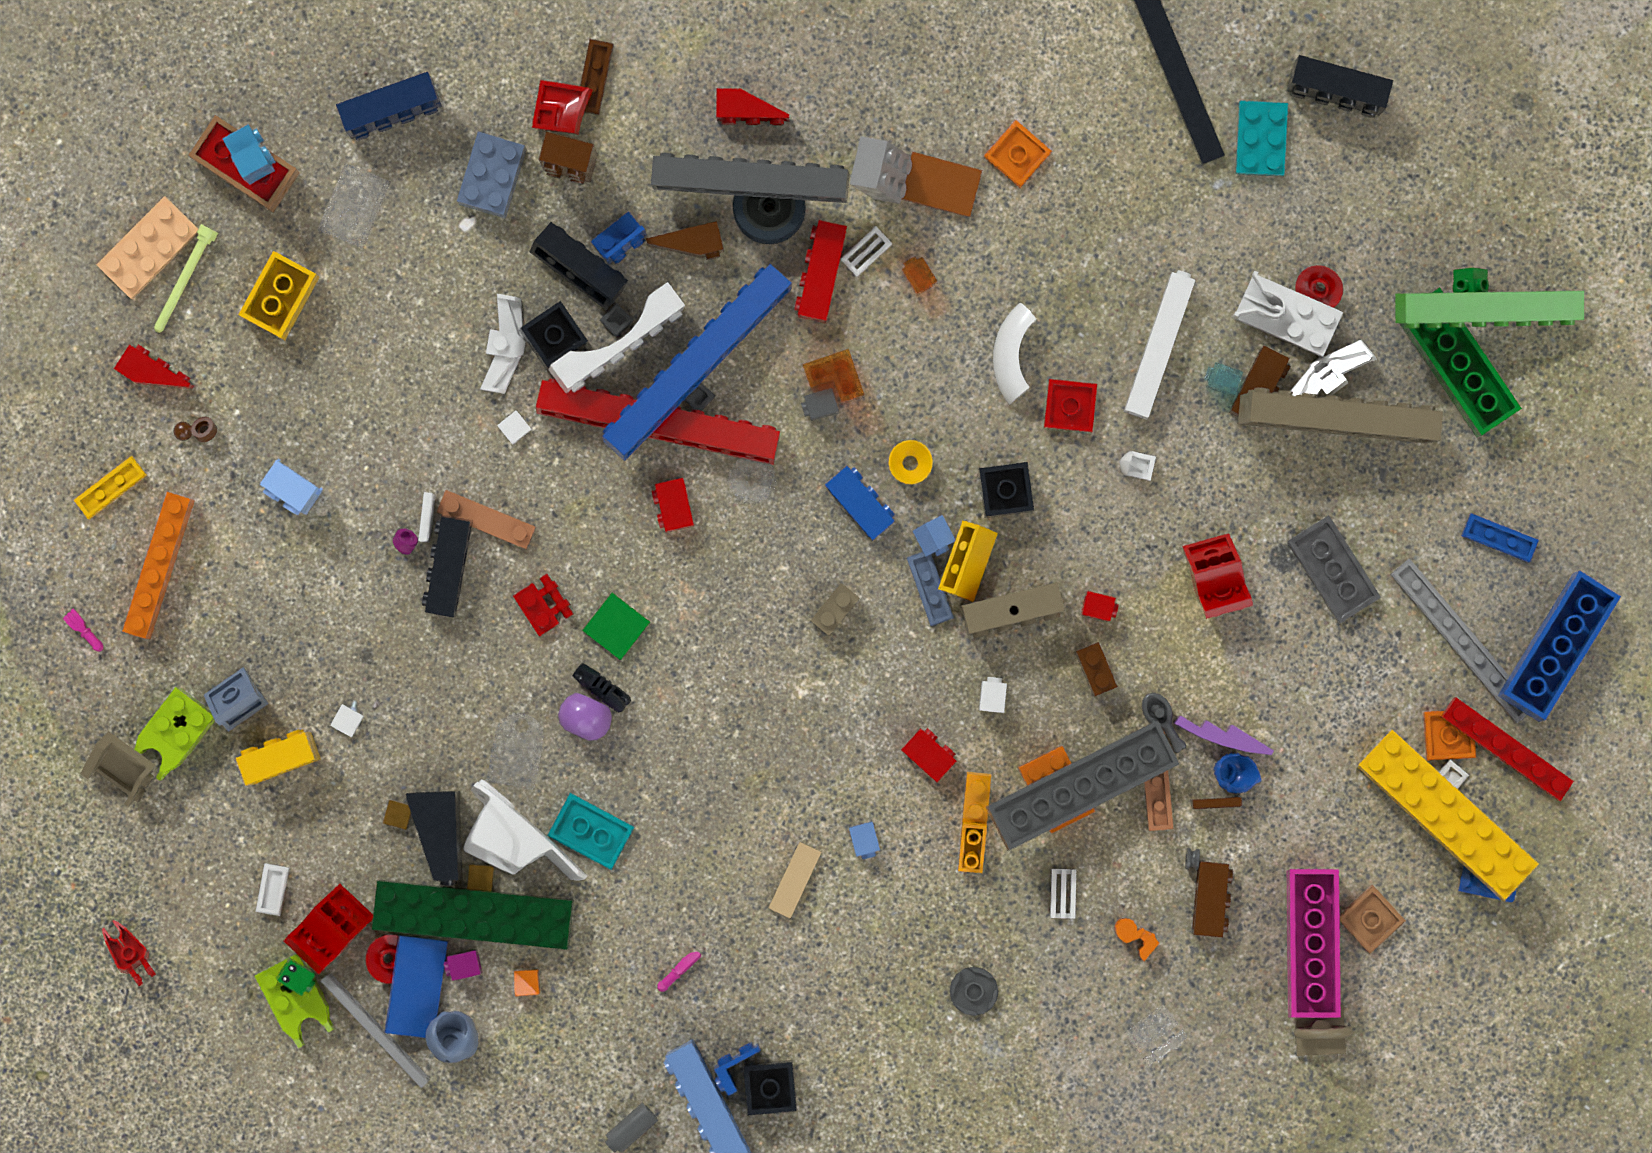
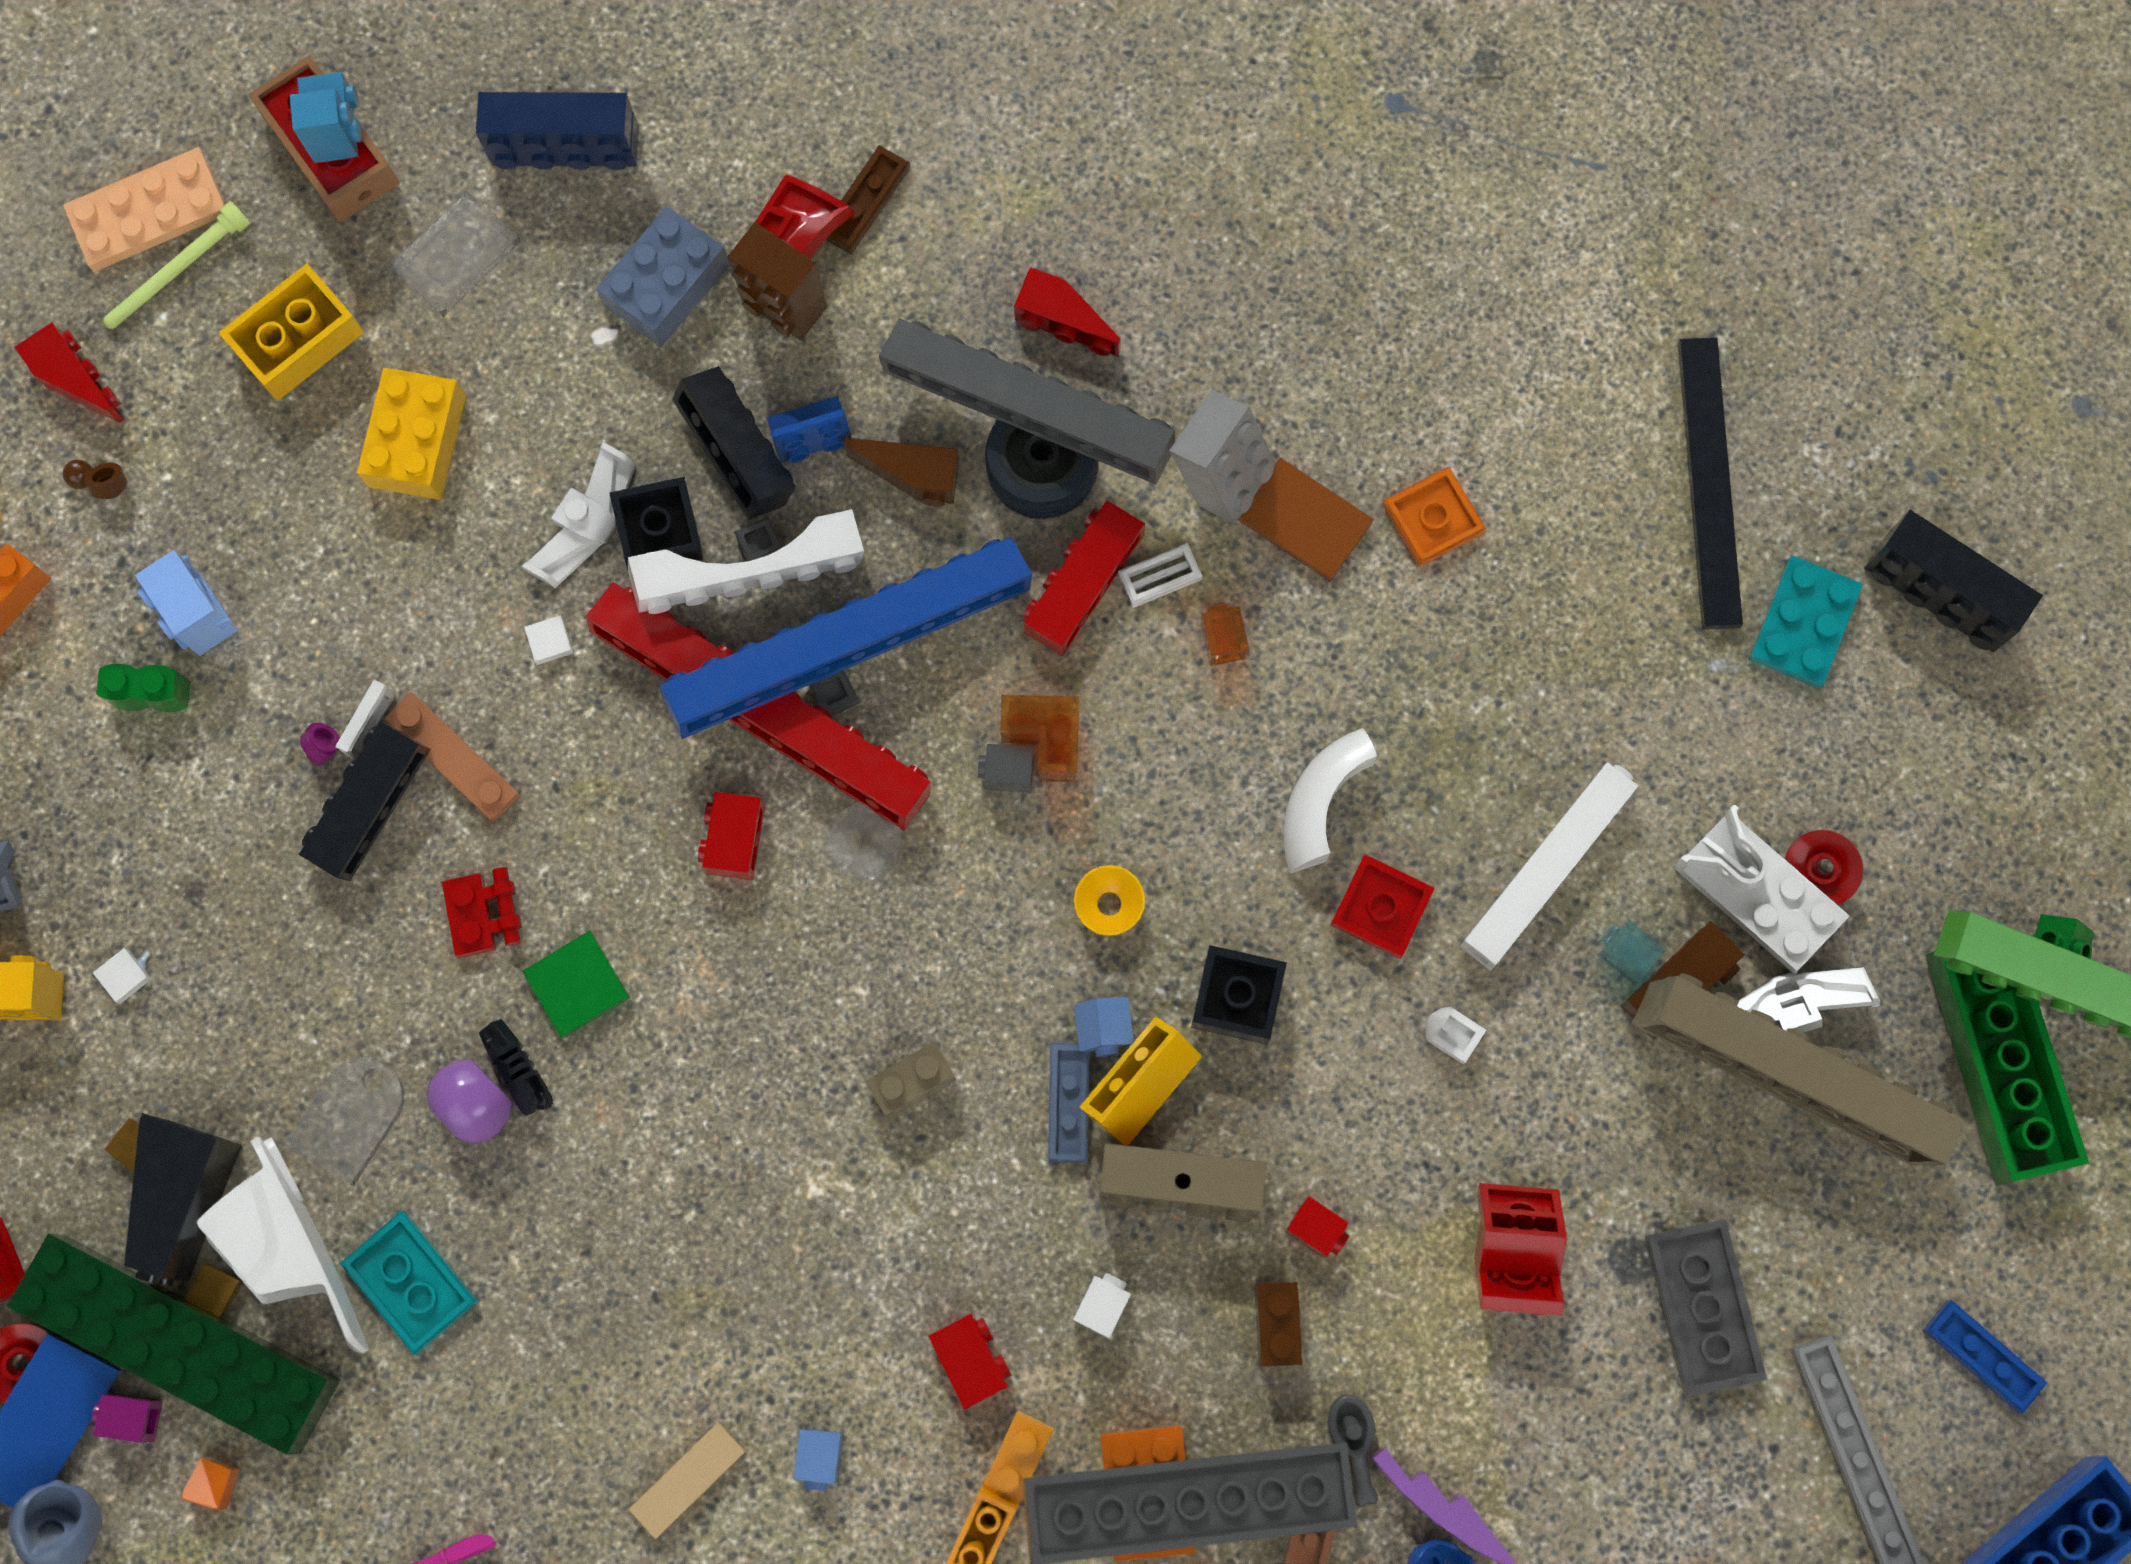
camera: 25 degrees right, 10 degrees down
blue brick [825,466,895,541] -> none
none -> green brick [96,664,190,712]
none -> yellow brick [357,367,467,500]

